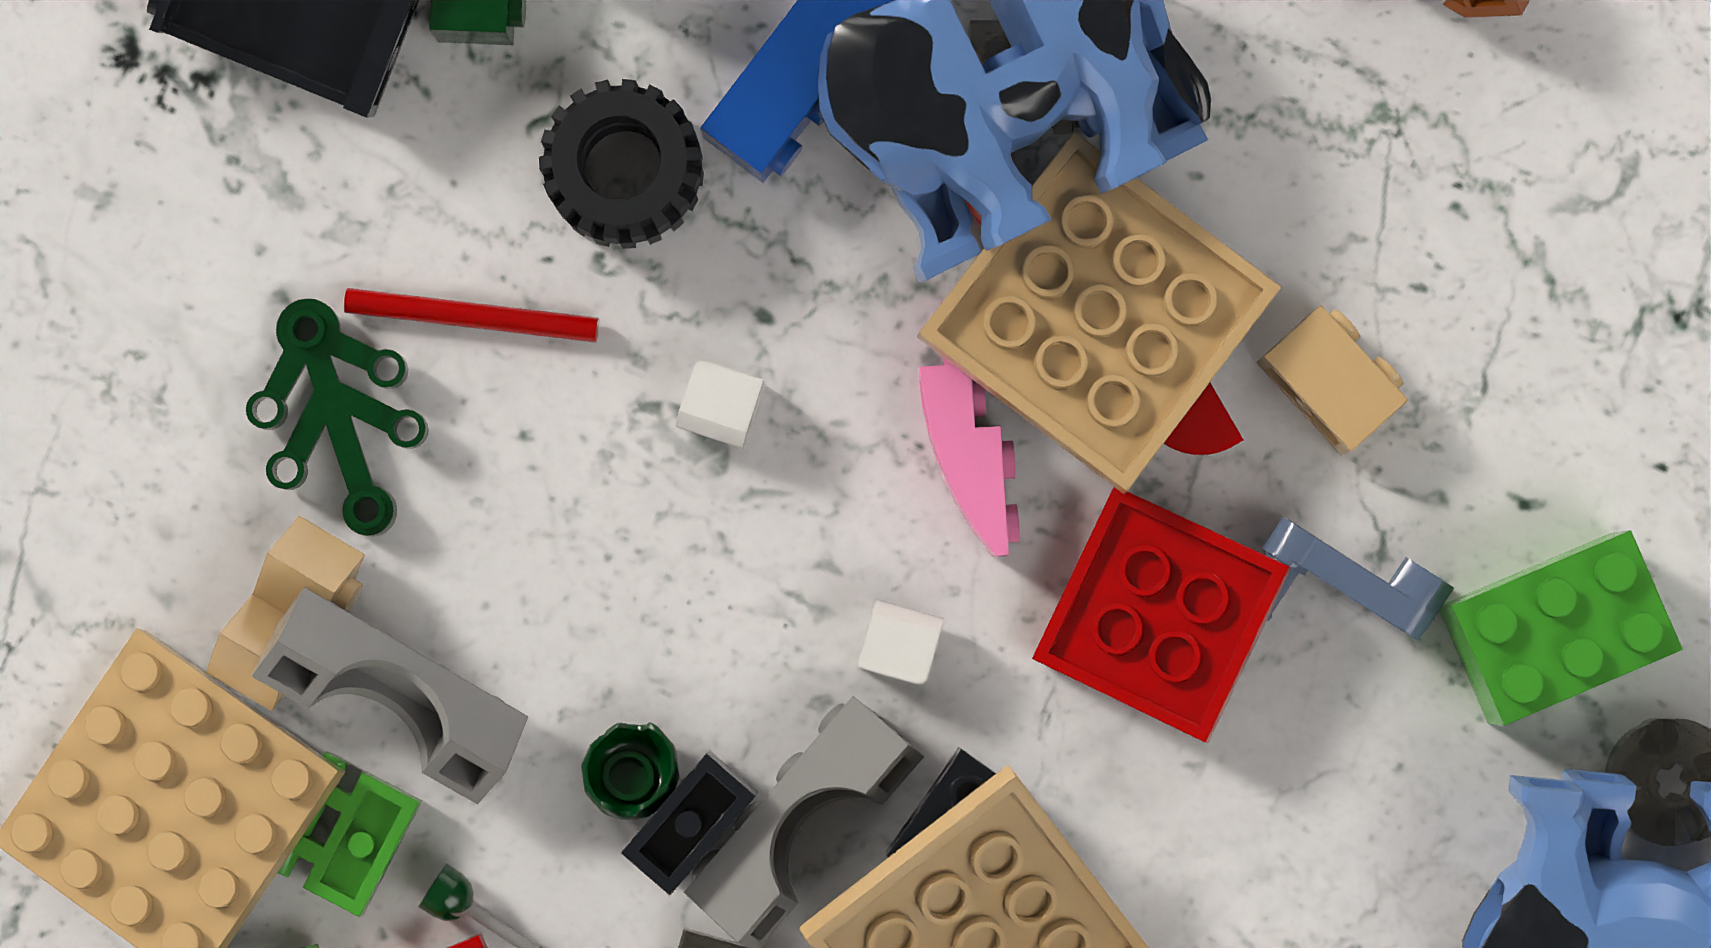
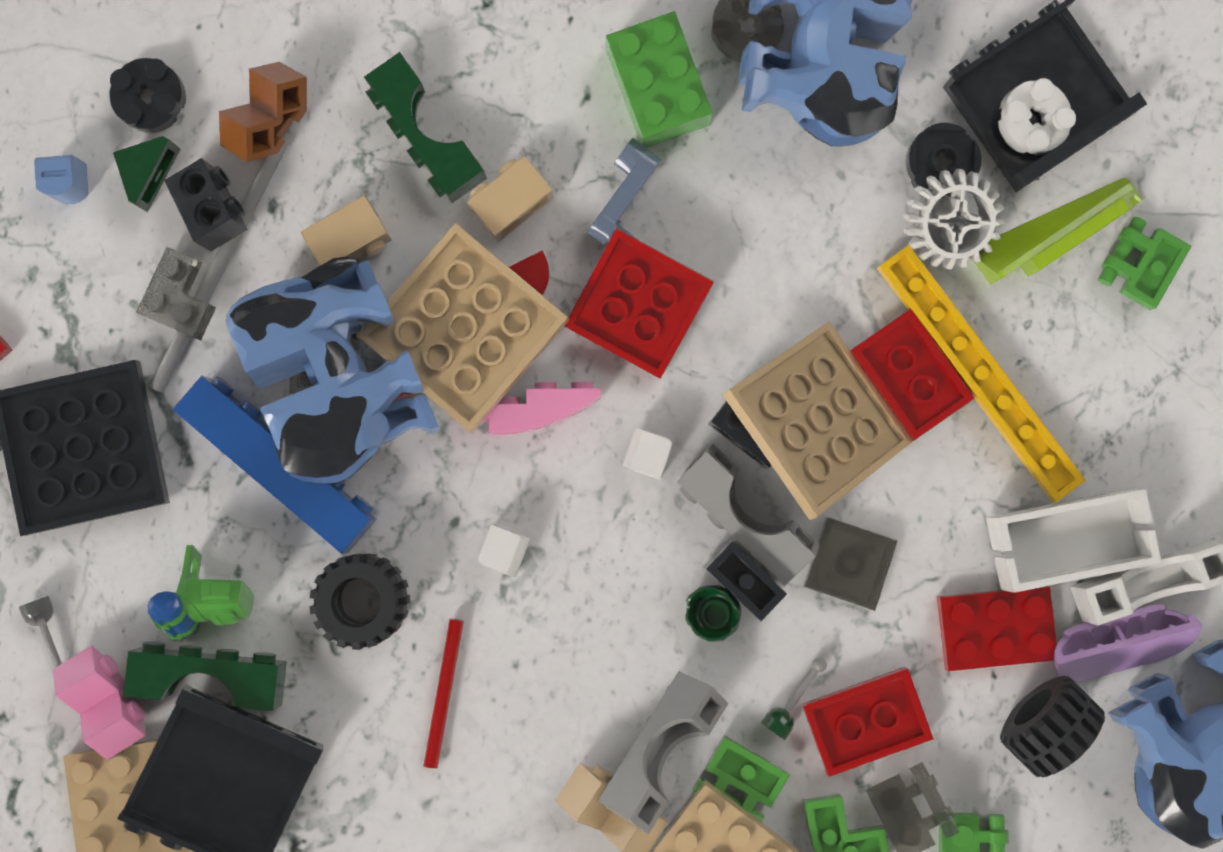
camera: 90 degrees left, 0 degrees up
dark green plant [246,299,429,536] -> none
none -> tan brick [301,195,392,265]
none -> dark green arch [364,52,487,203]

